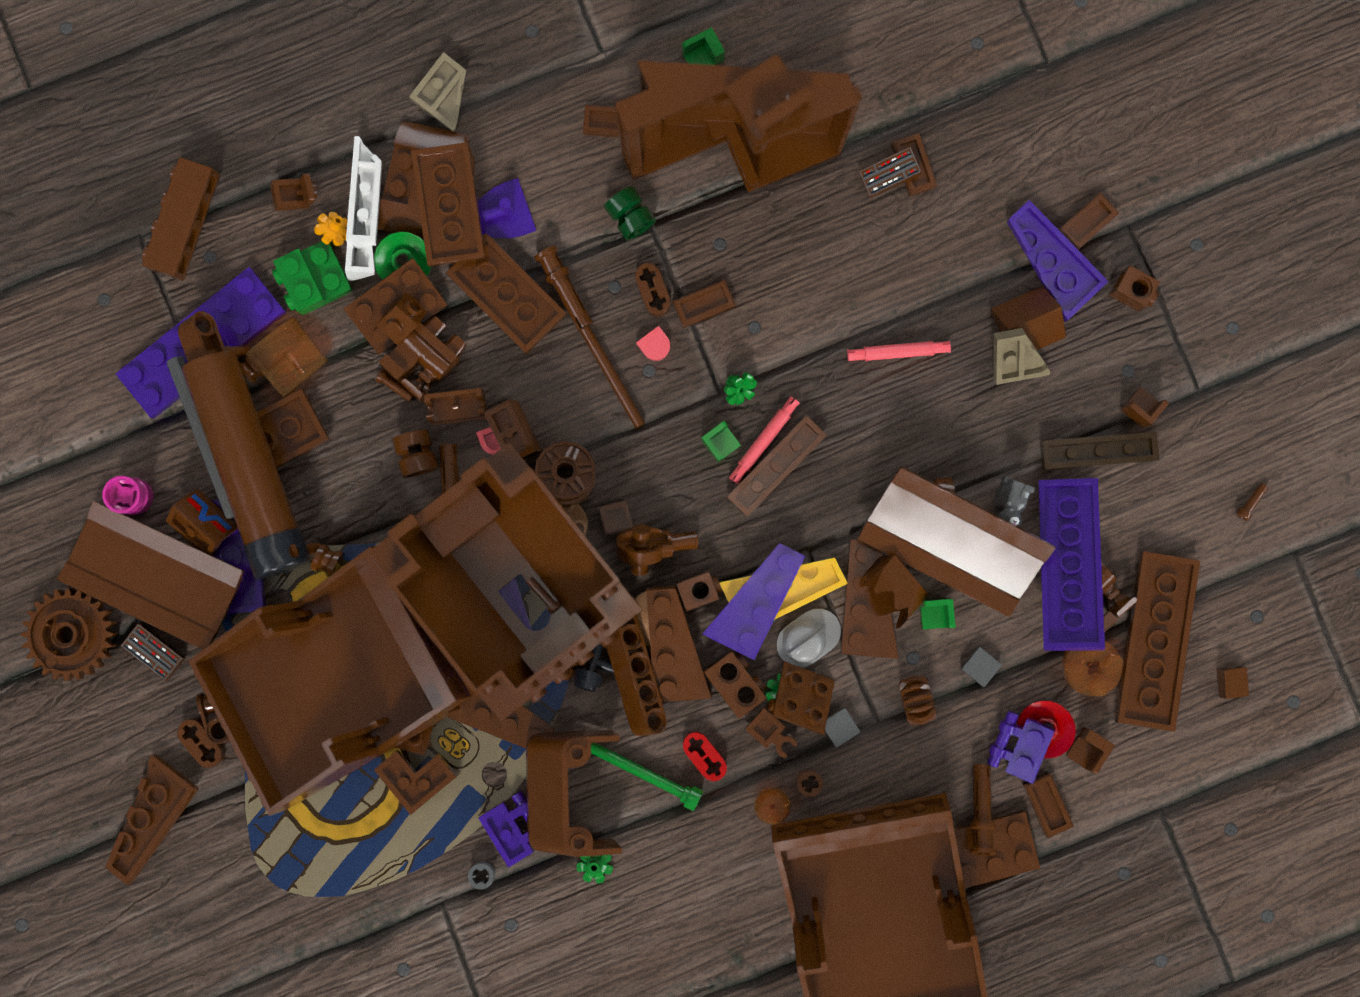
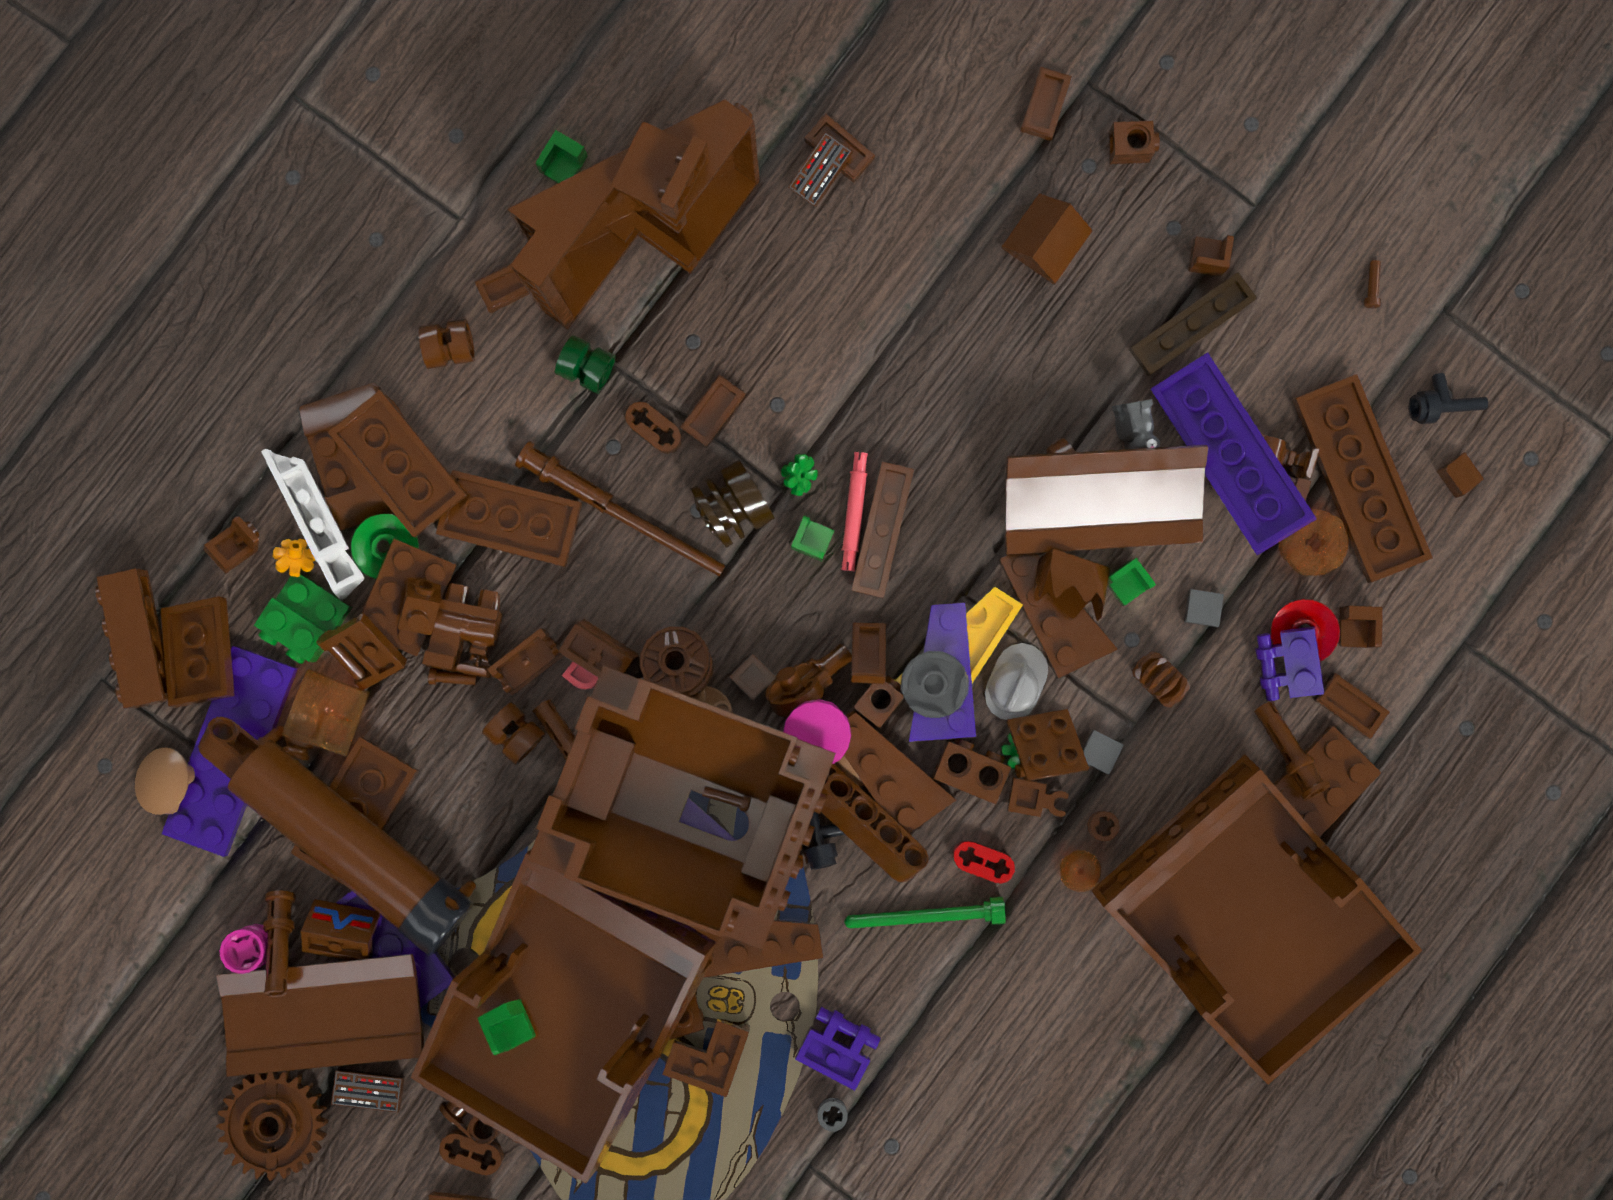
camera: 30 degrees left, 0 degrees up
dark grey axle [167,356,234,519] -> none
reddish brown wheel [310,544,345,577] -> none
dark tan wing [409,52,466,132] -> none
dark purple shield [478,178,536,239] -> none
reddish brown windscreen [526,729,622,857] -> none
green plant [576,855,613,883] -> none
coral tile [636,326,670,361] -> none
coral piece [847,340,951,362] -> none
dark tan wing [993,328,1050,385] -> none
dark purple wing [1007,200,1109,322] -> none
none -> medium nougat dish [135,748,195,815]
none -> reddish brown plate [161,596,235,708]
none -> reddish brown pin [263,890,296,997]
none -> reddish brown plate [316,613,407,690]
none -> reddish brown wheel [419,319,475,369]
none -> green panel [477,999,536,1055]
none -> dark brown wheel [691,460,775,548]
none -> dark pink tile [783,699,851,764]
none -> reddish brown tile [851,622,886,684]
none -> dark grey tile [901,651,969,718]
none -> black piece [1408,373,1488,424]

